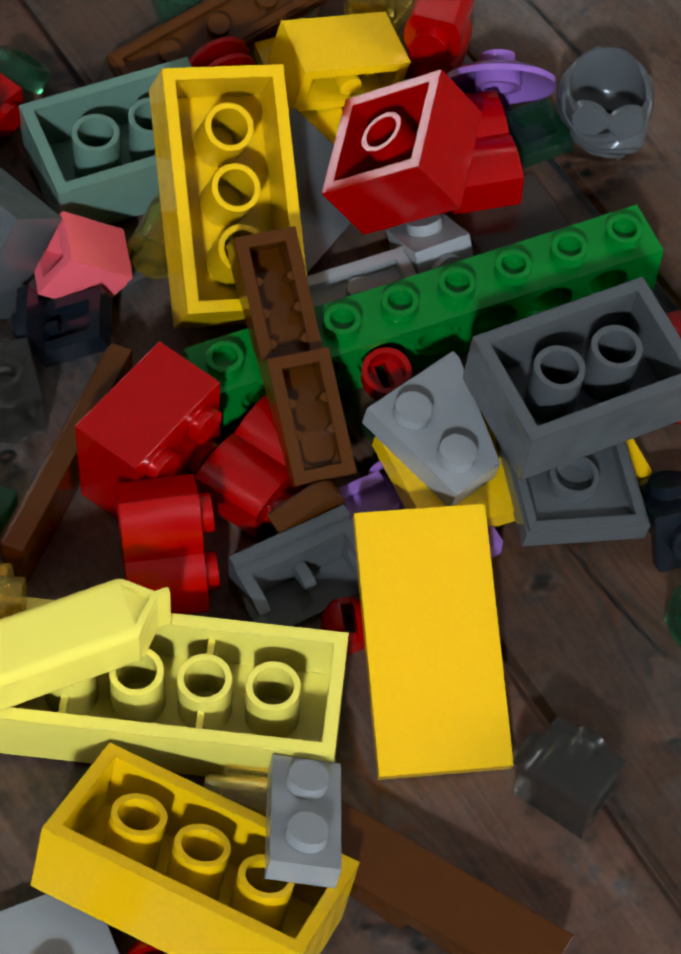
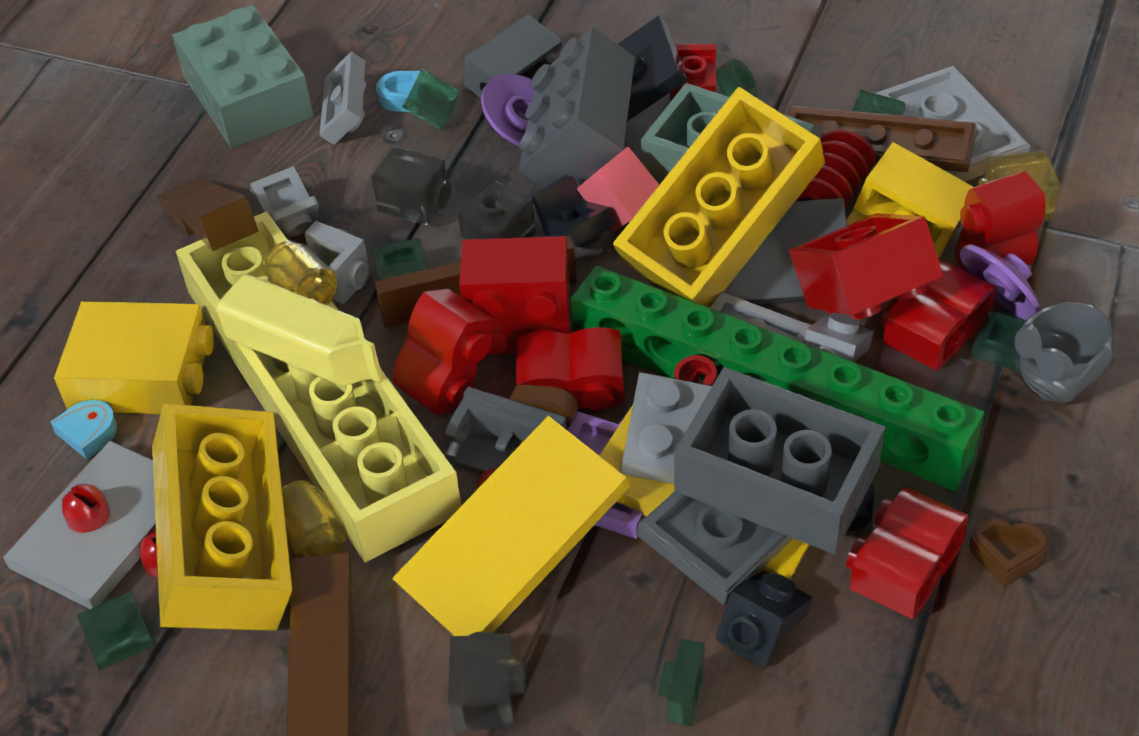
camera: 60 degrees right, 10 degrees down
reddish brown slope [225,226,357,487] -> none
light grey plate [264,754,341,889] -> none

